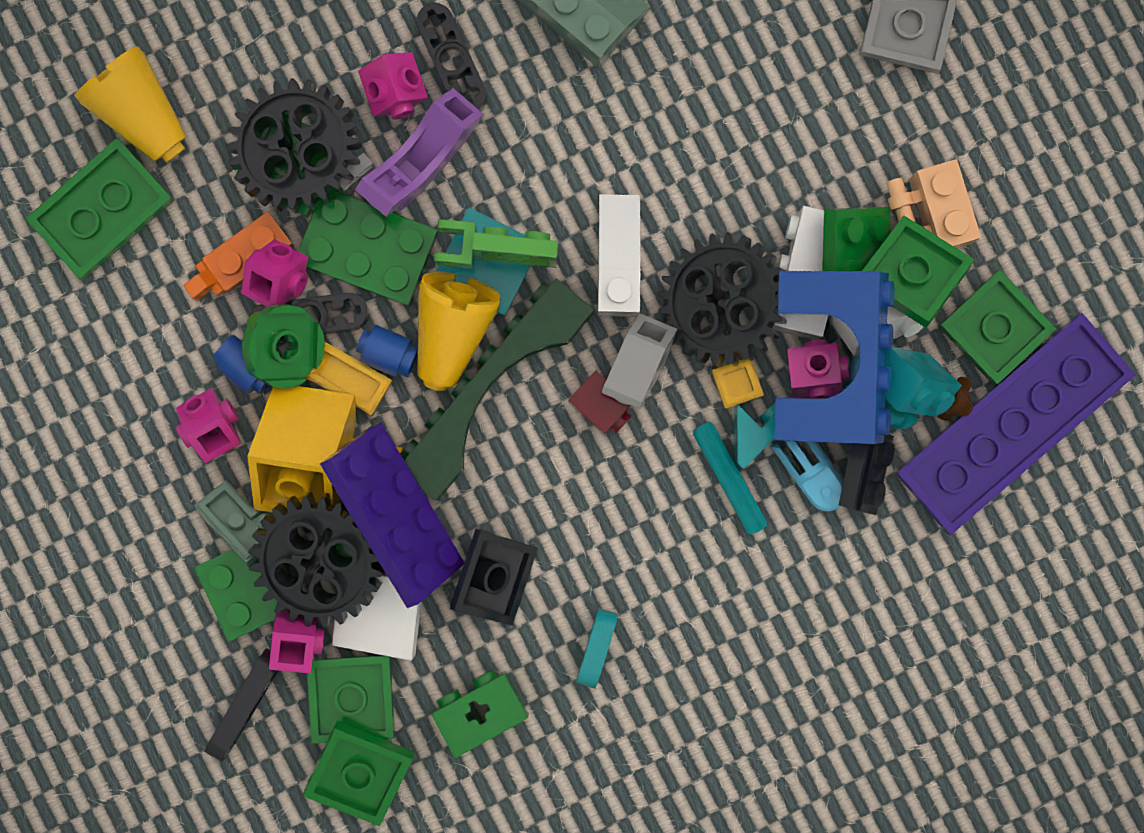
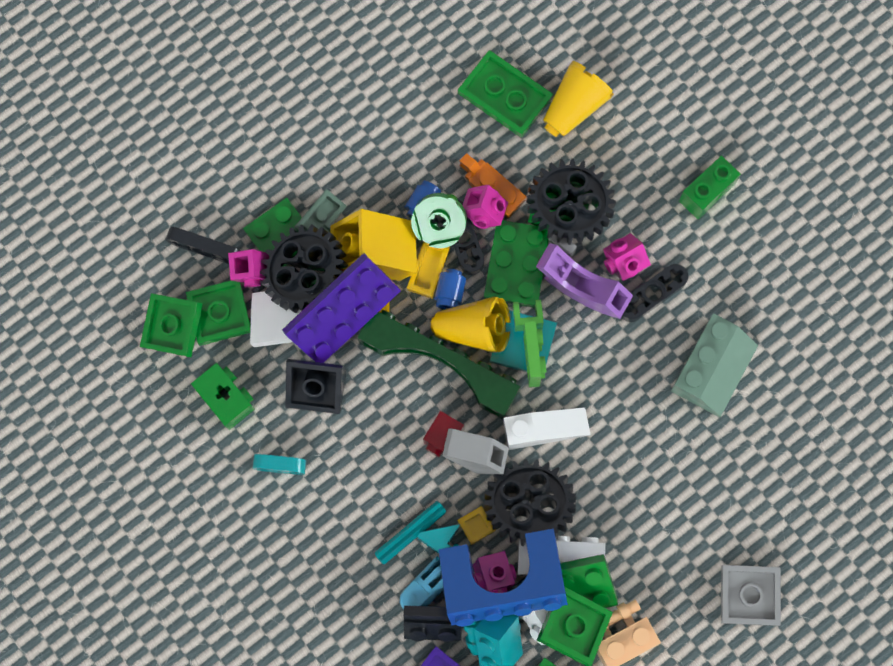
camera: 90 degrees right, 10 degrees down
dark pink brick [176,388,241,463] -> none

